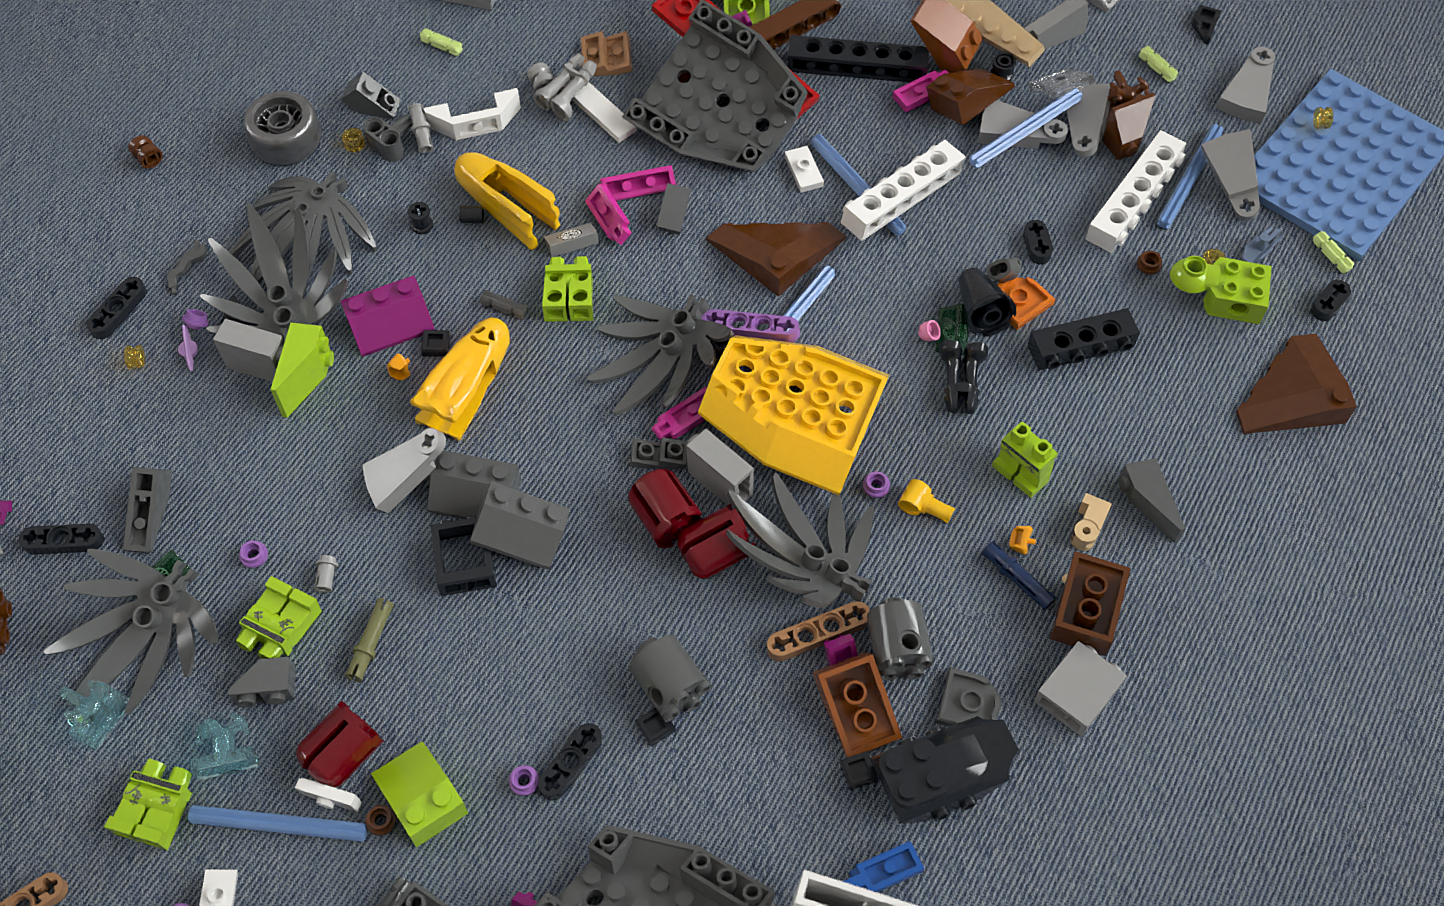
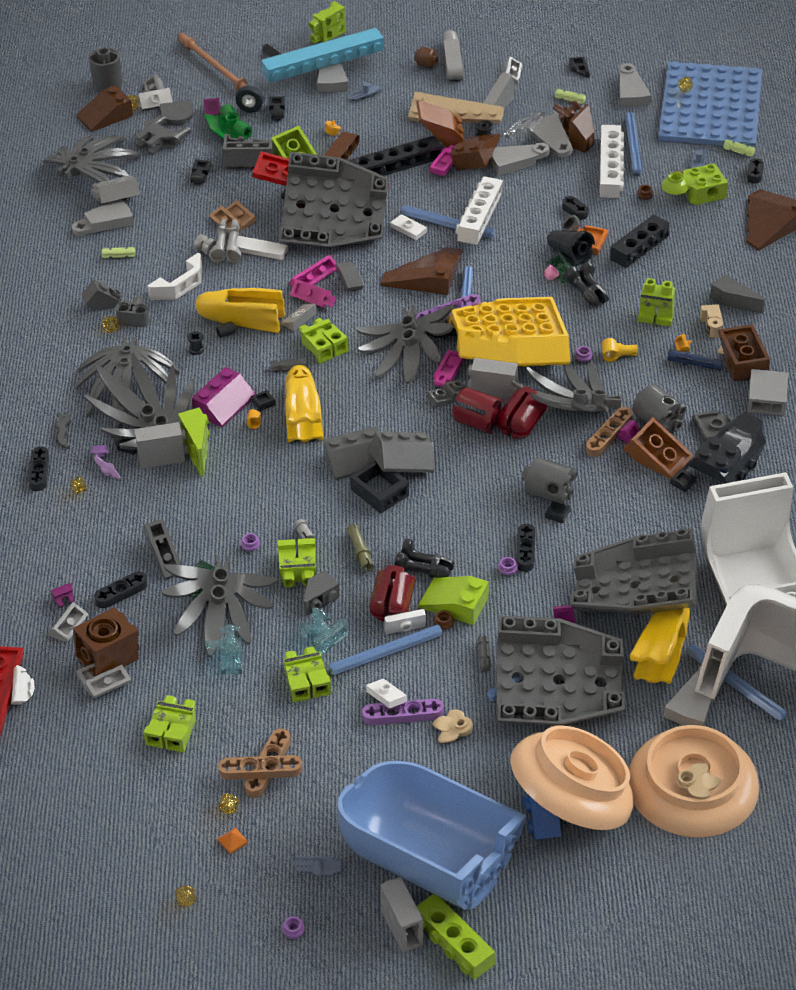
camera: 30 degrees left, 15 degrees down
flat silver wheel [243,91,321,165] -> none
light grey piece [362,428,446,513] -> none
light grey pin [408,103,434,153] -> none
axle [969,88,1082,168] -> none
light grey piece [1201,129,1260,220] -> none
none -> black piece [394,538,455,578]

